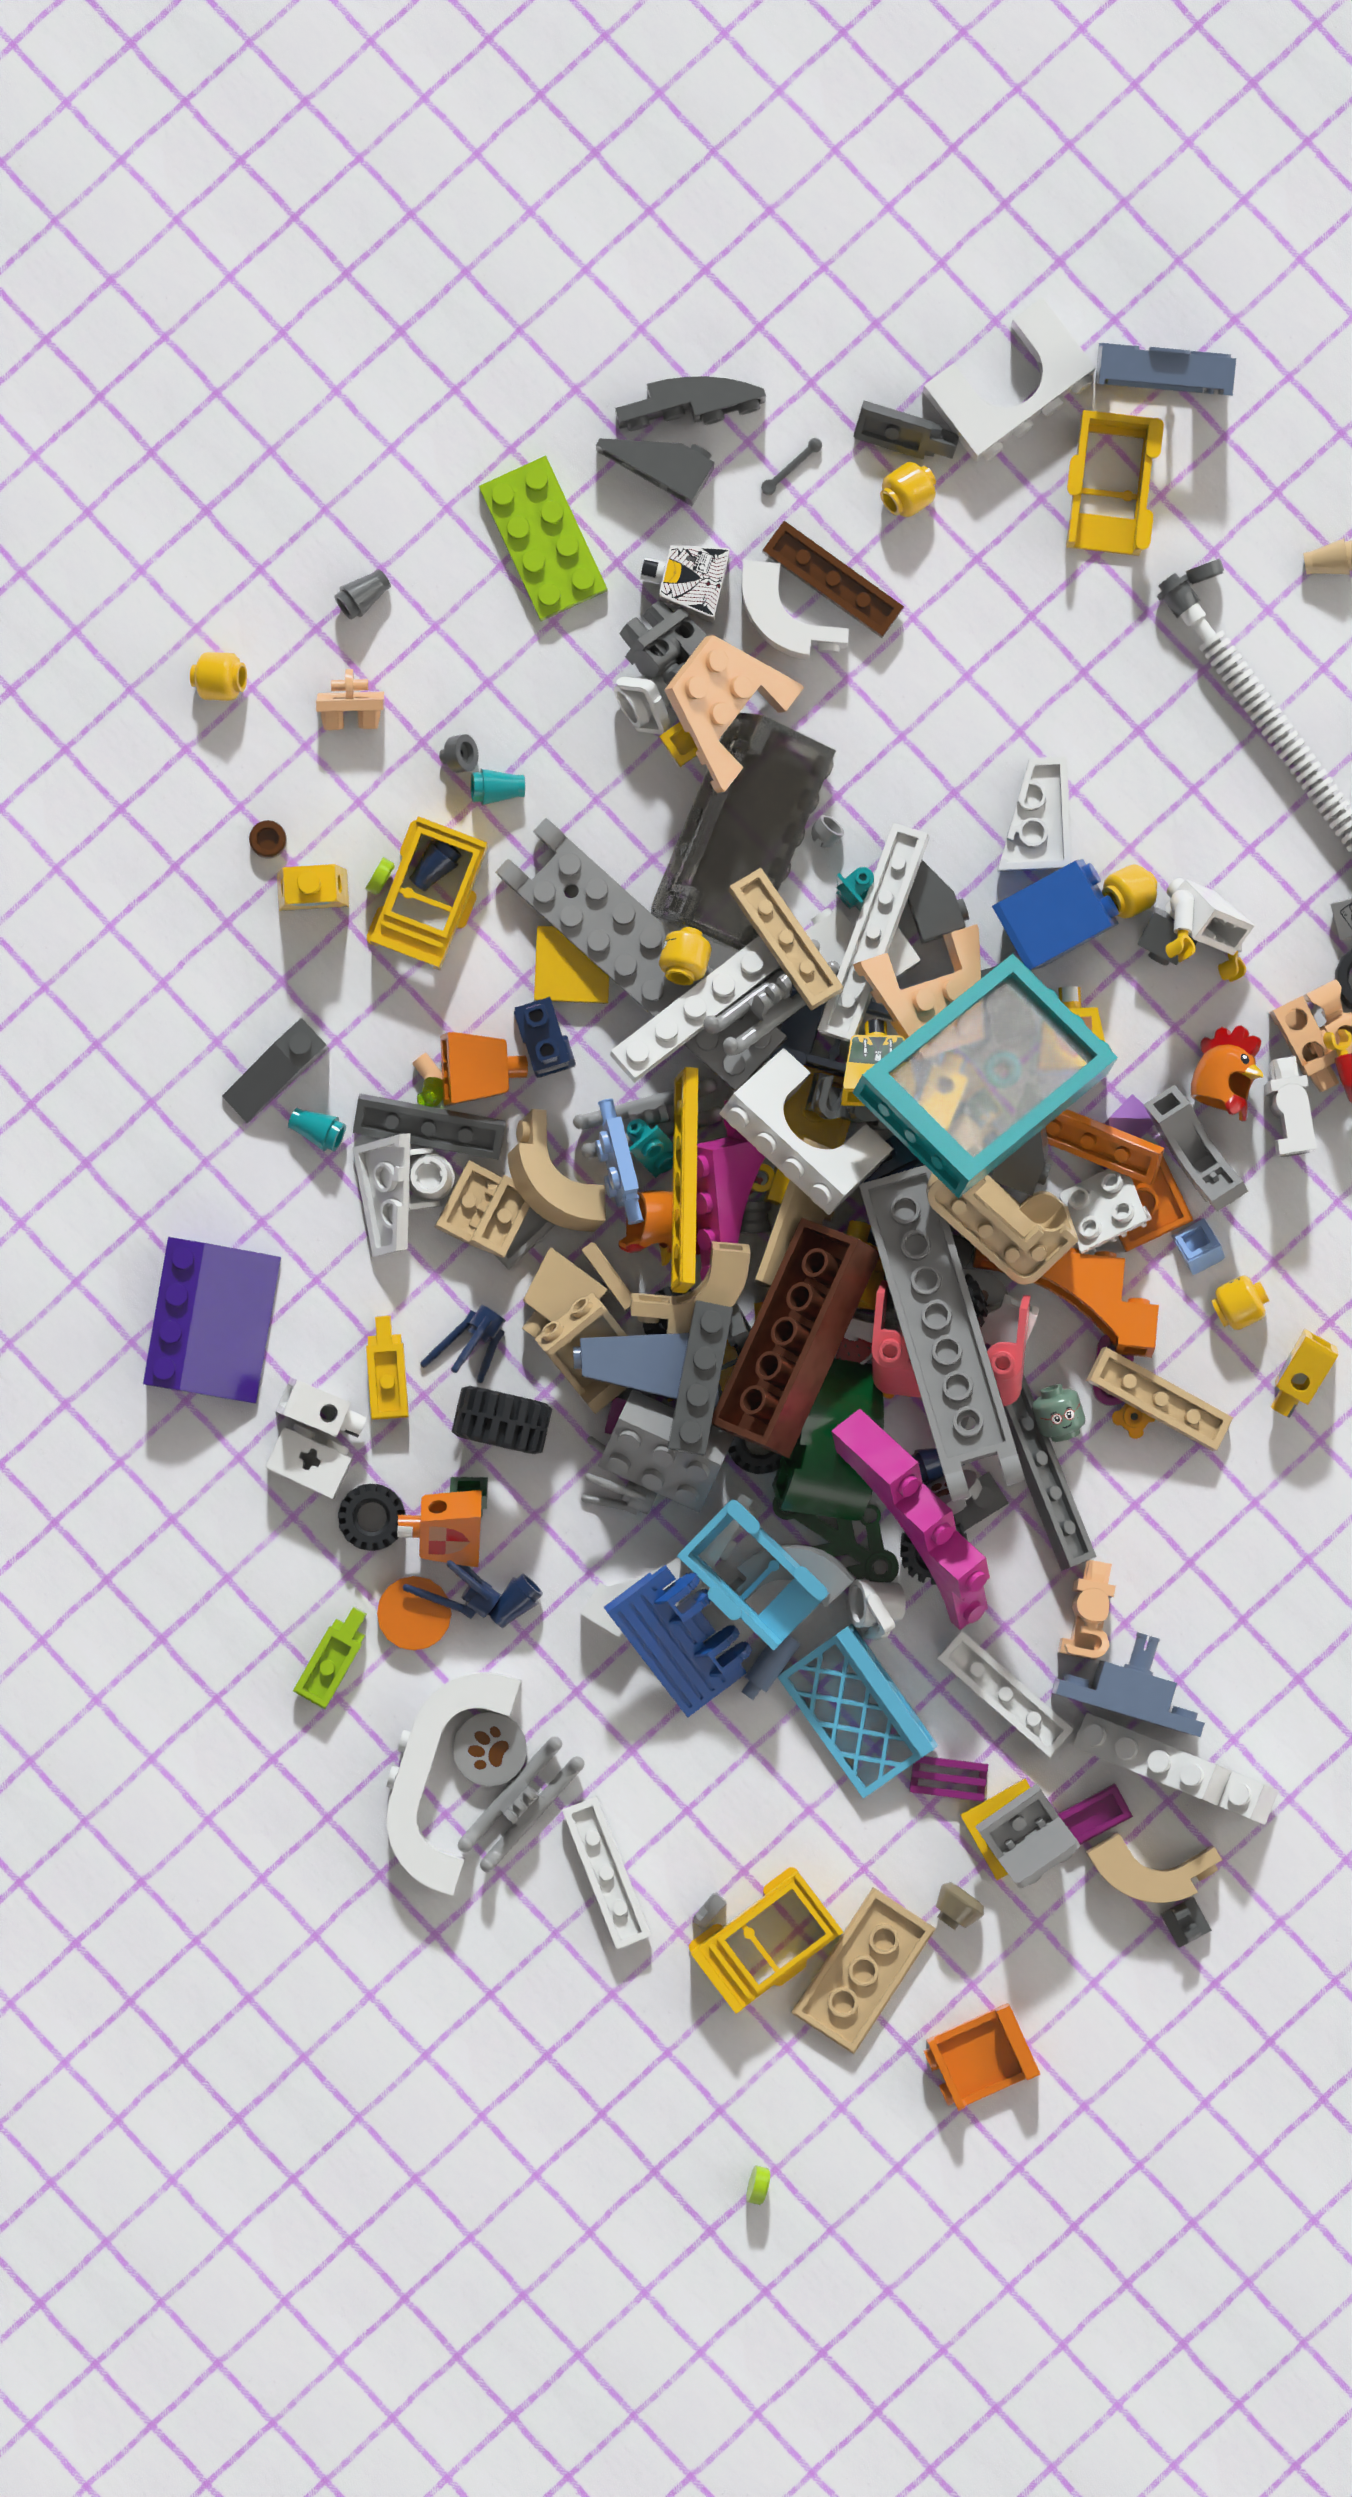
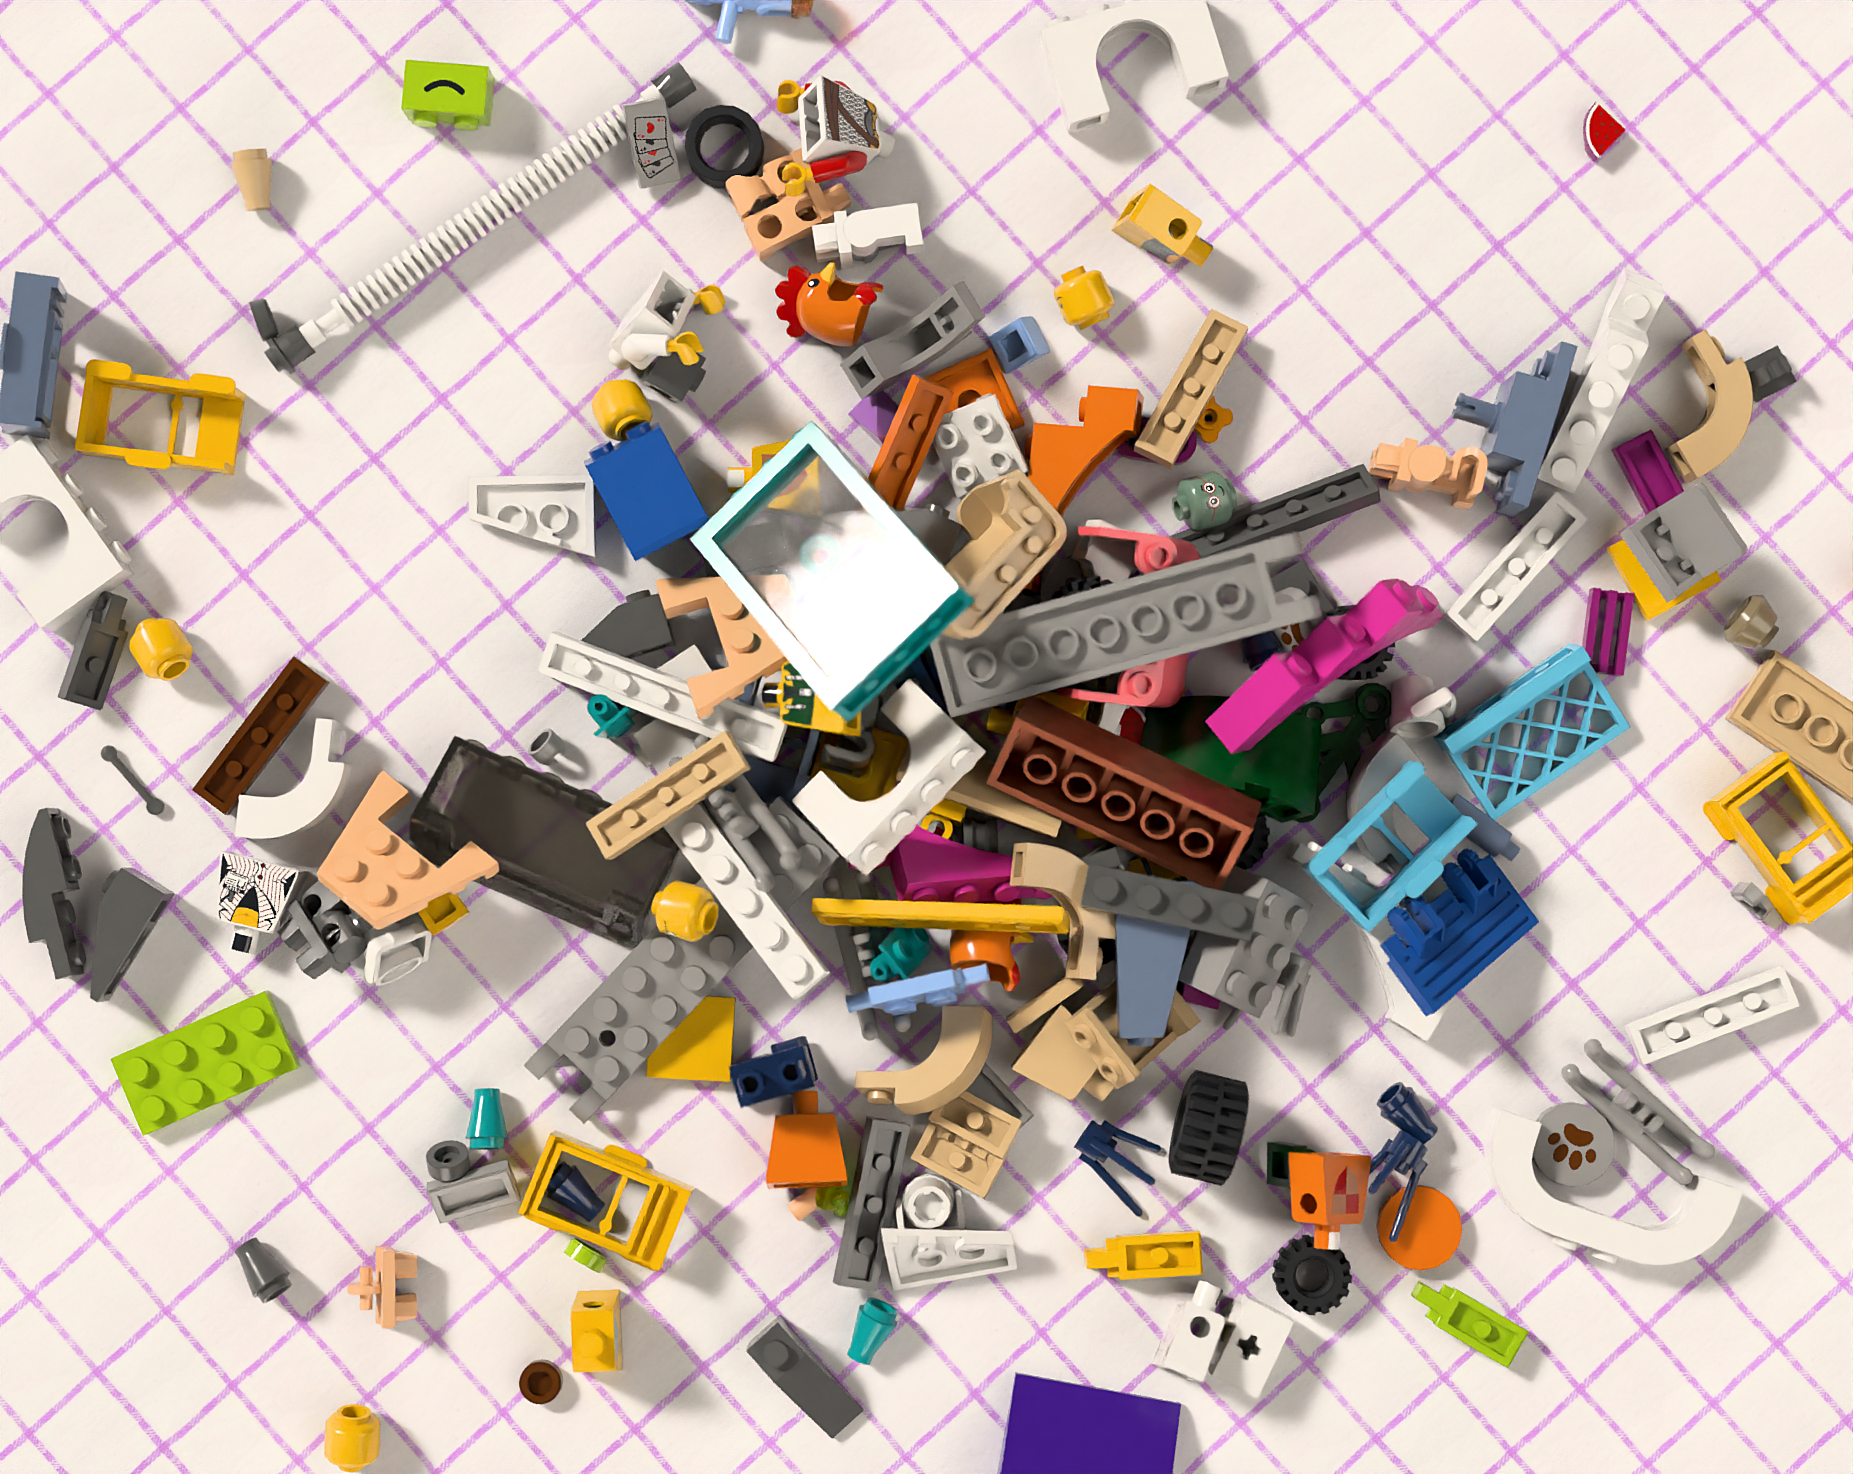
camera: 90 degrees left, 0 degrees up
none -> light grey tile [426,1159,521,1224]

